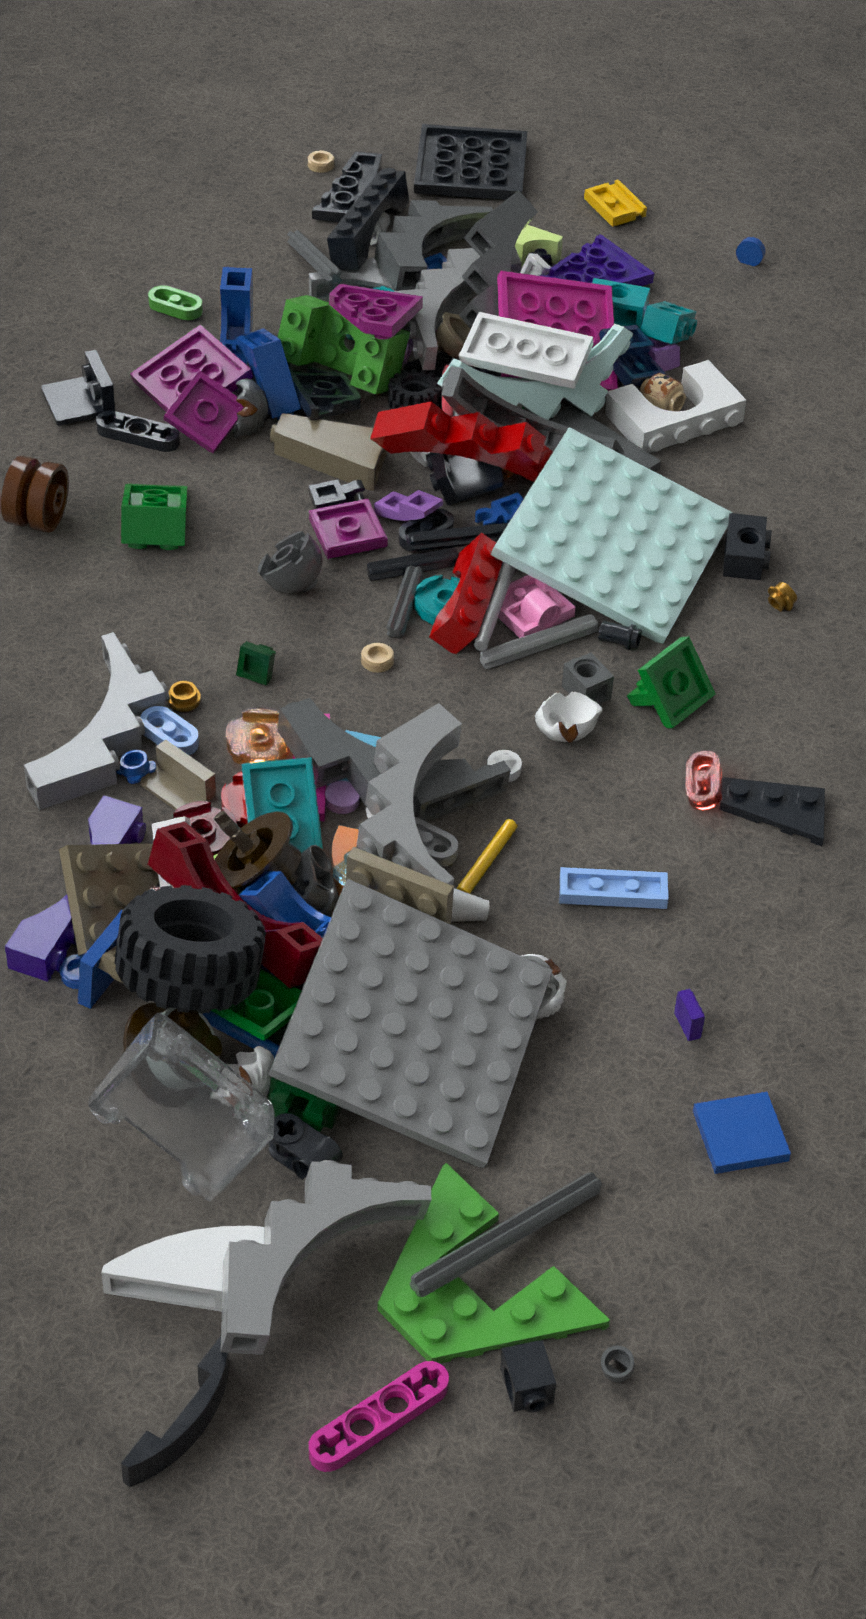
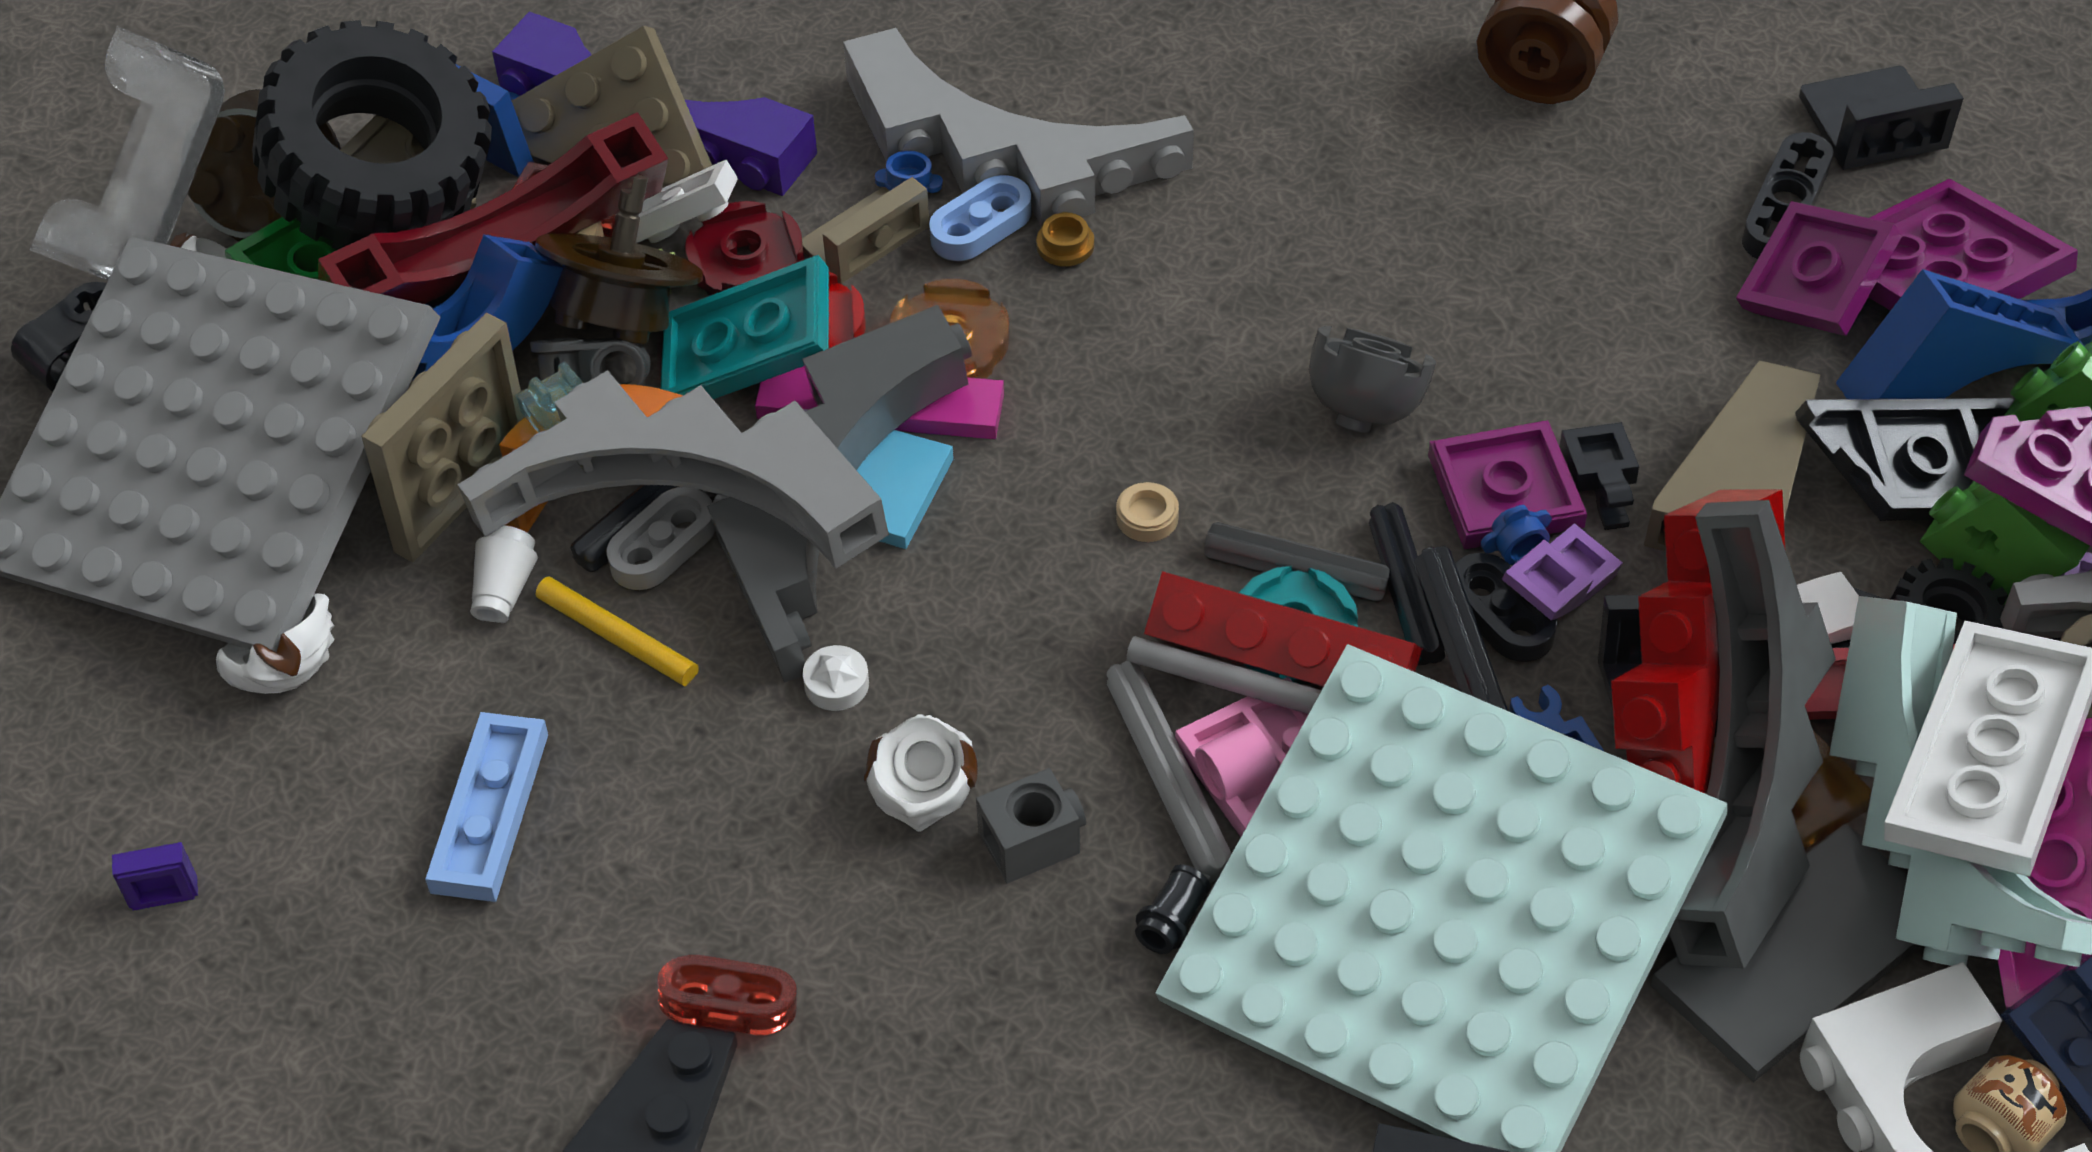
camera: 100 degrees right, 5 degrees up
green slope [121,484,187,550] -> none
dark grey hair [233,378,268,439] -> none
dark green tile [236,641,276,686] -> none
green bracket [627,636,716,728] -> none
none -> blue plate [1481,505,1552,565]

